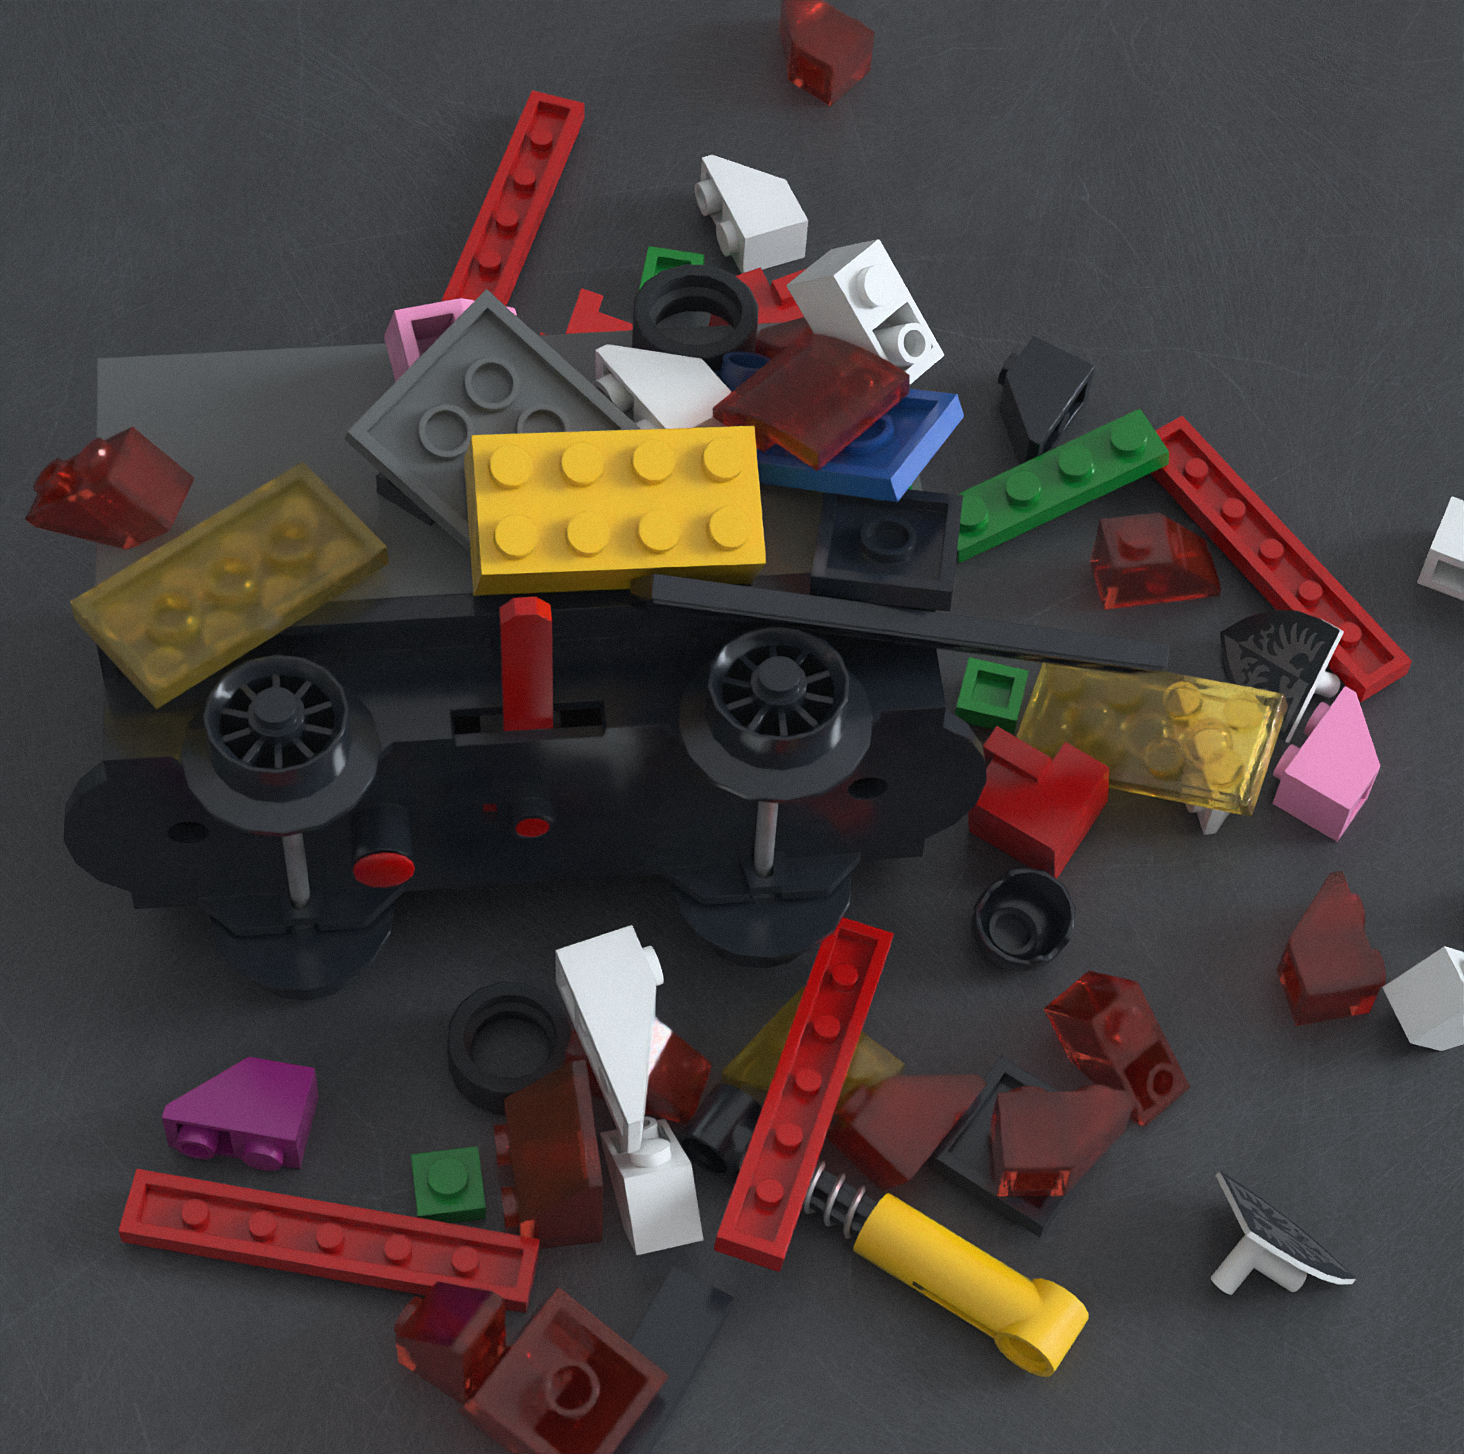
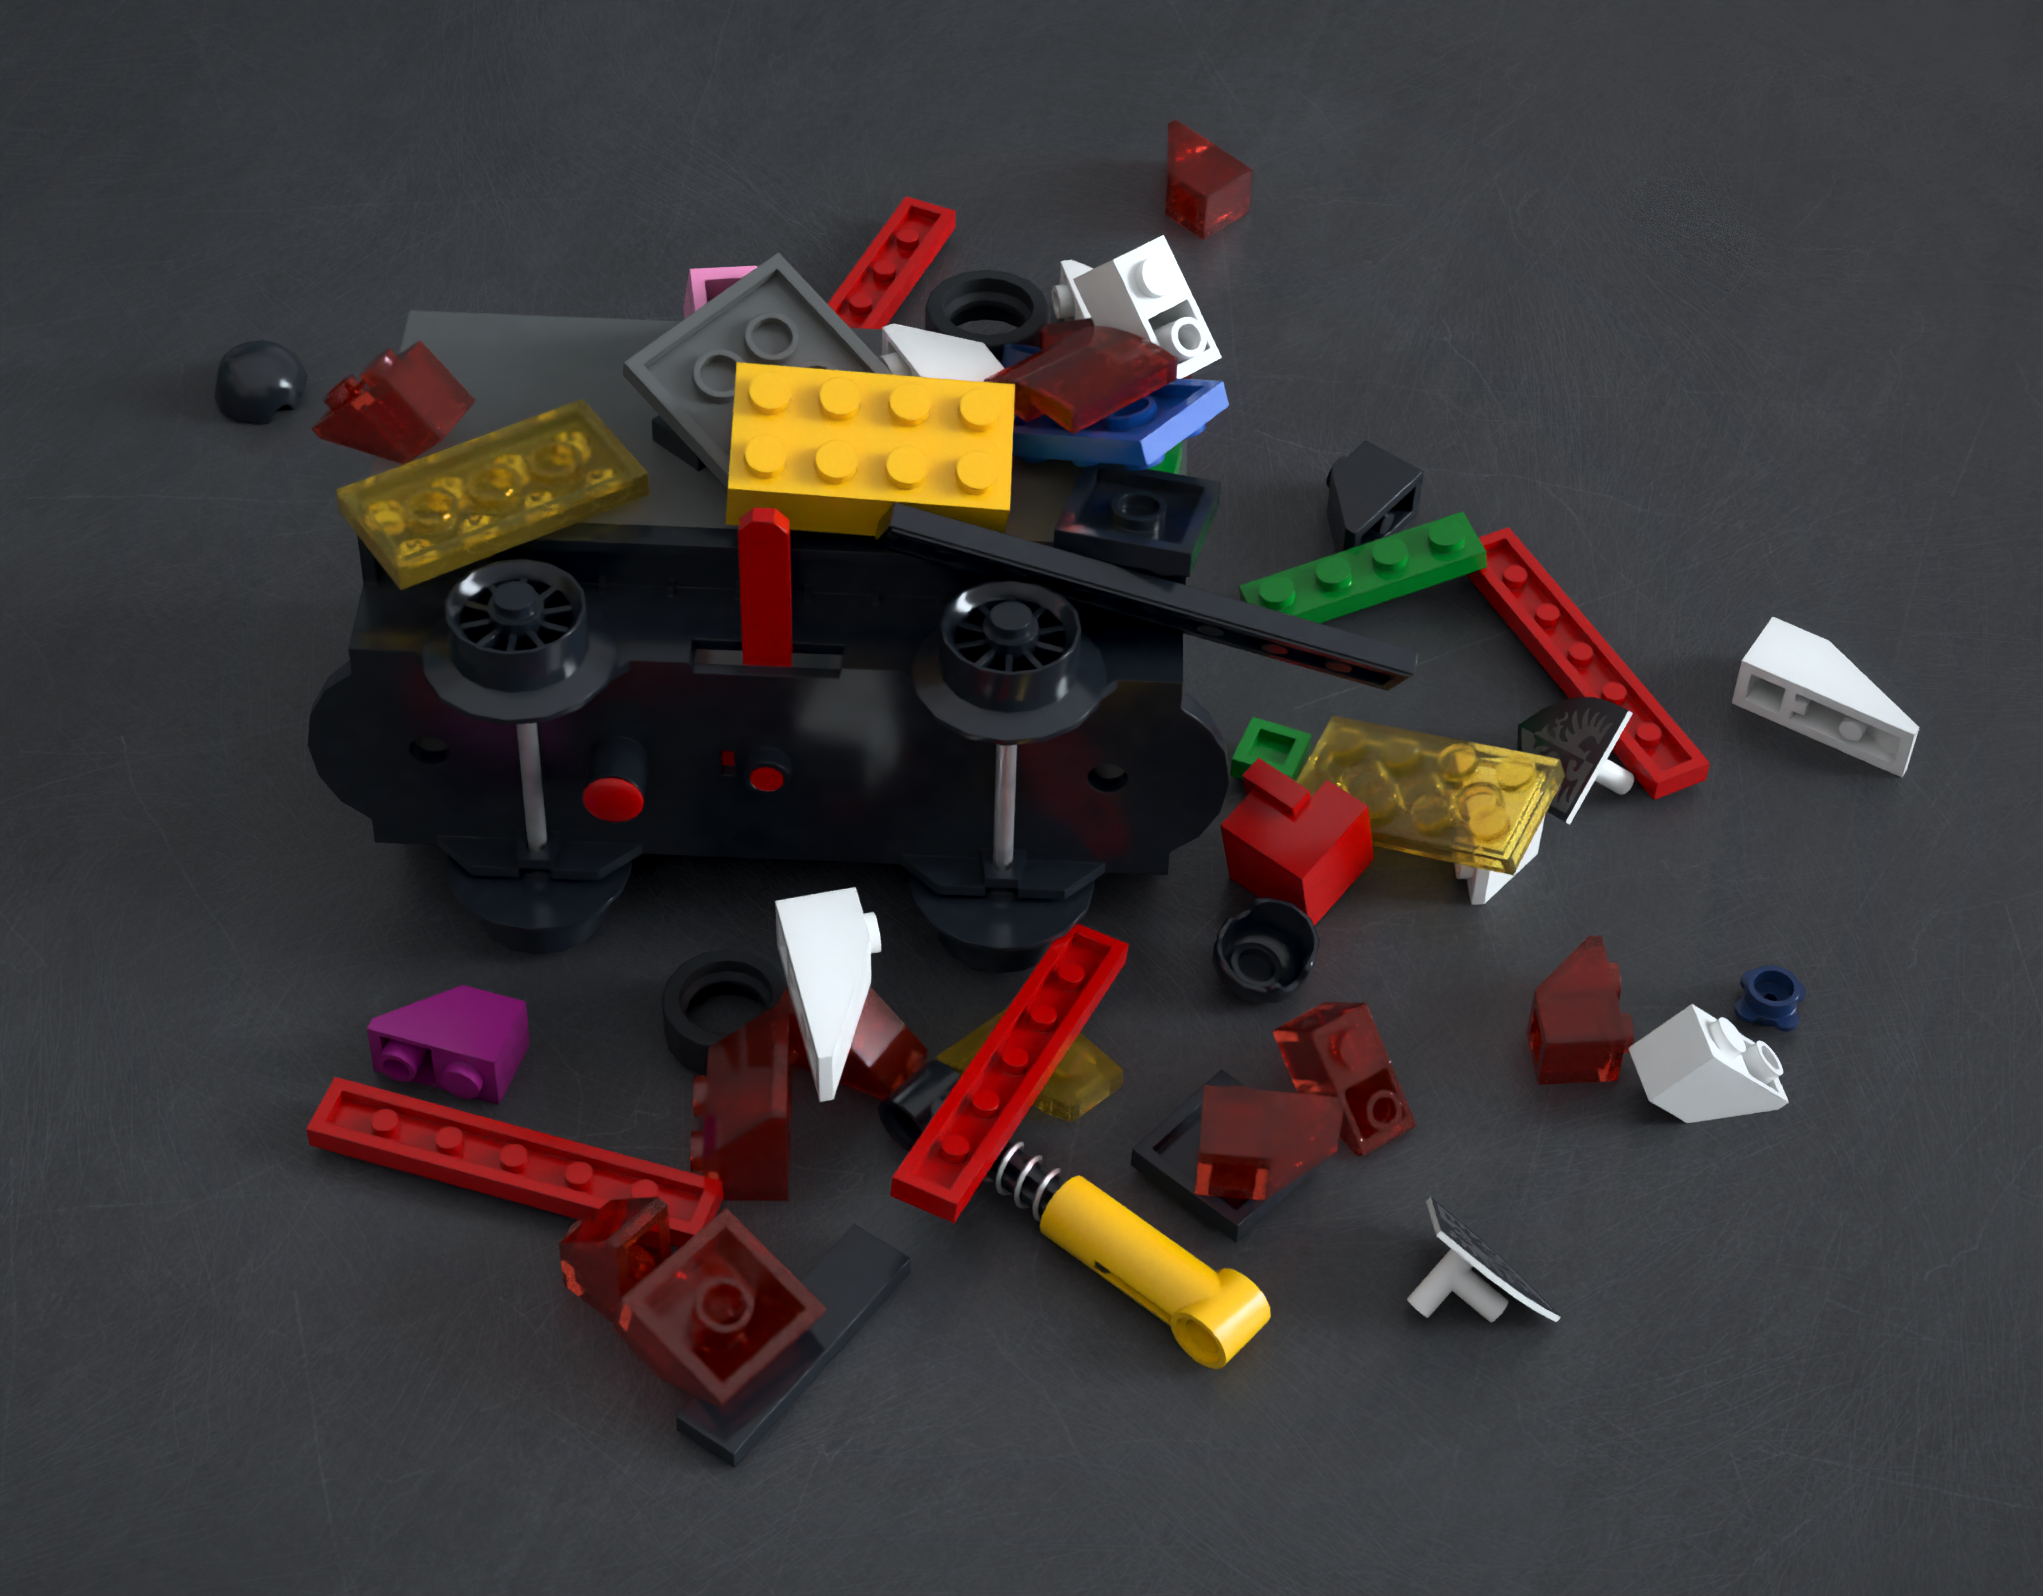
camera: 10 degrees right, 10 degrees down
green plate [411,1146,486,1223] -> none
white slope [600,1117,704,1255] -> none
clear red slope [826,1074,987,1191] -> none
clear red slope [1090,512,1222,610] -> none
bright pink slope [1272,686,1380,842] -> none

